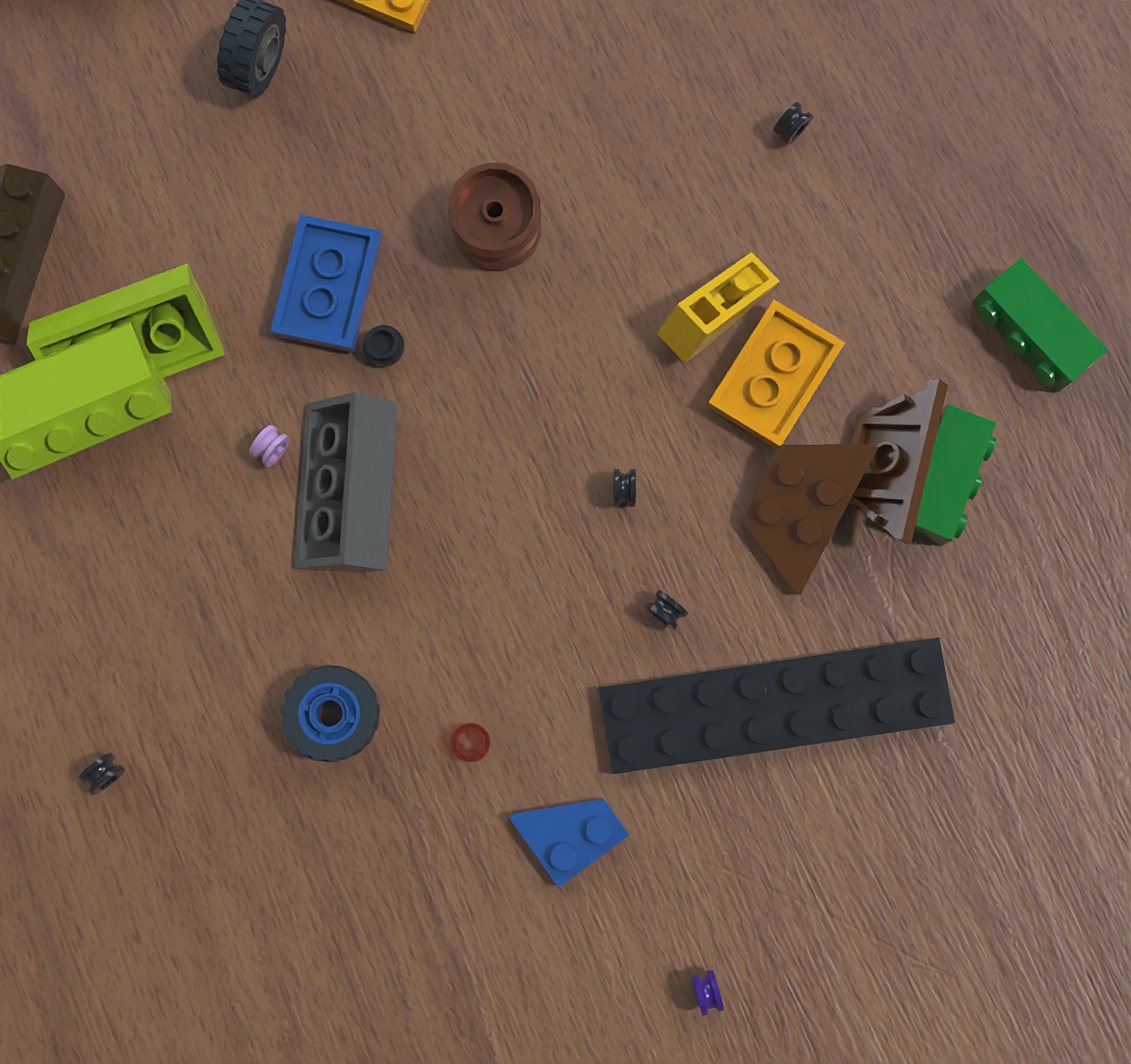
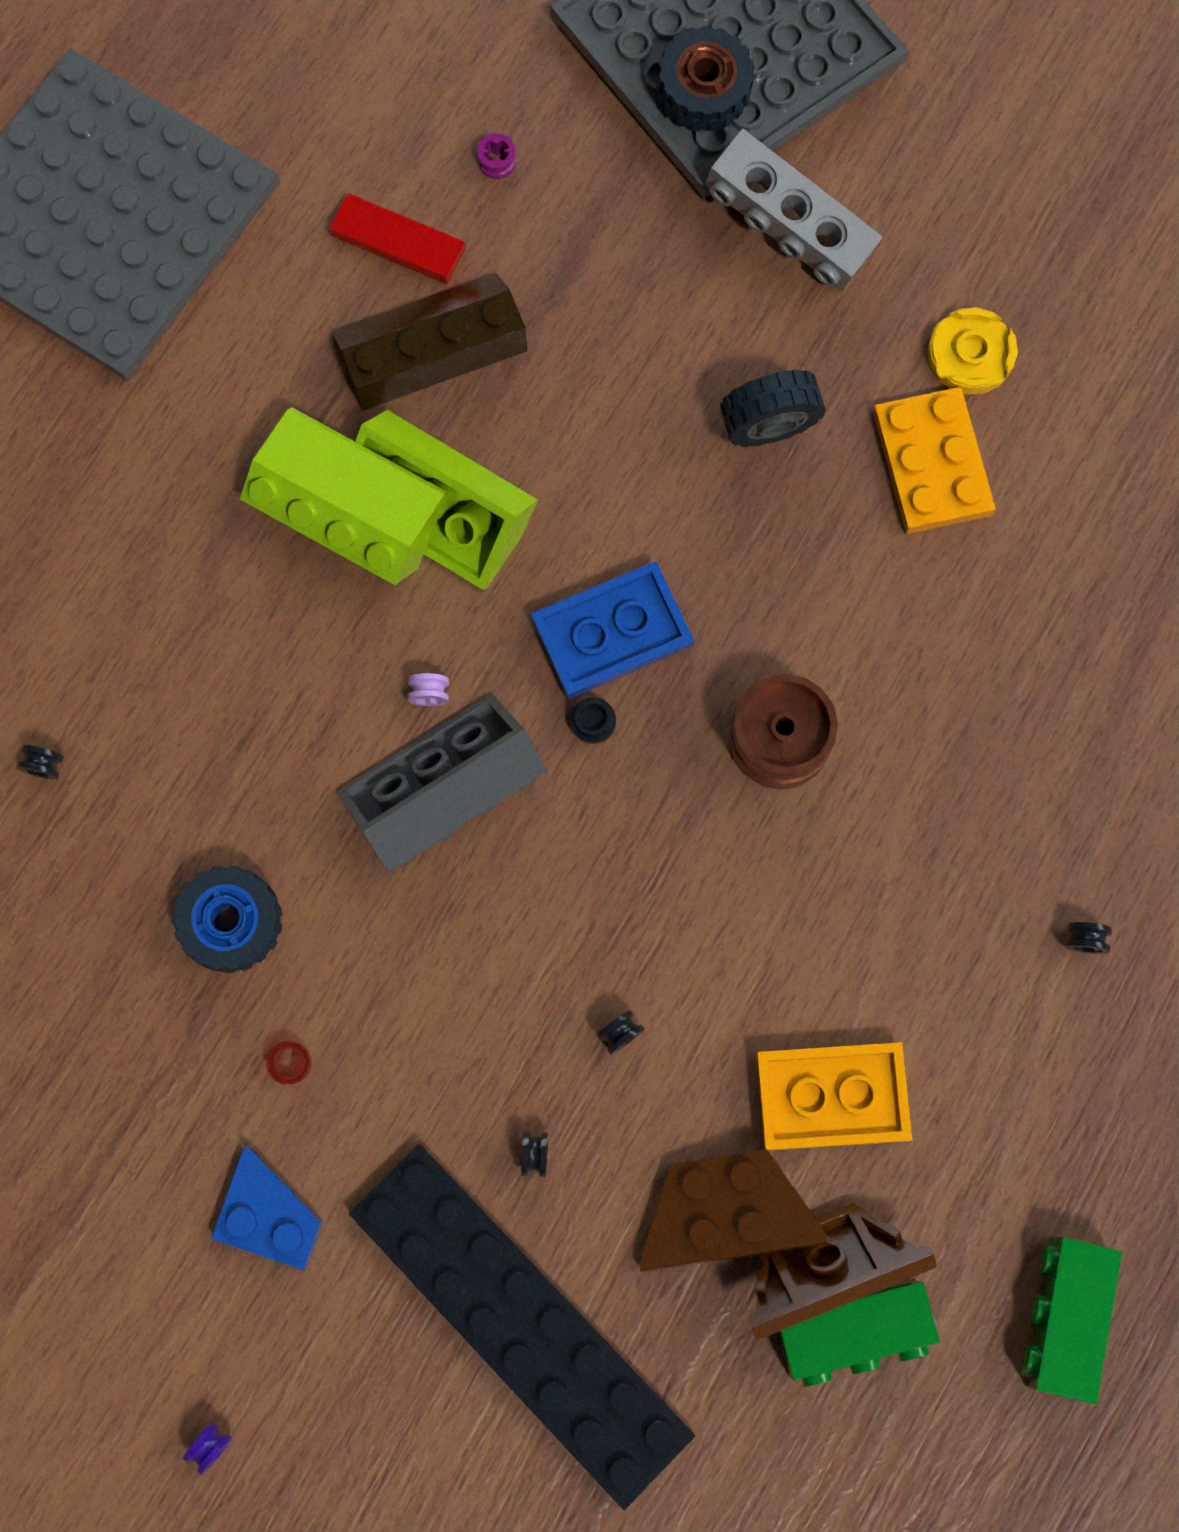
camera: 55 degrees right, 5 degrees down
yellow slope [657,252,780,363] -> none

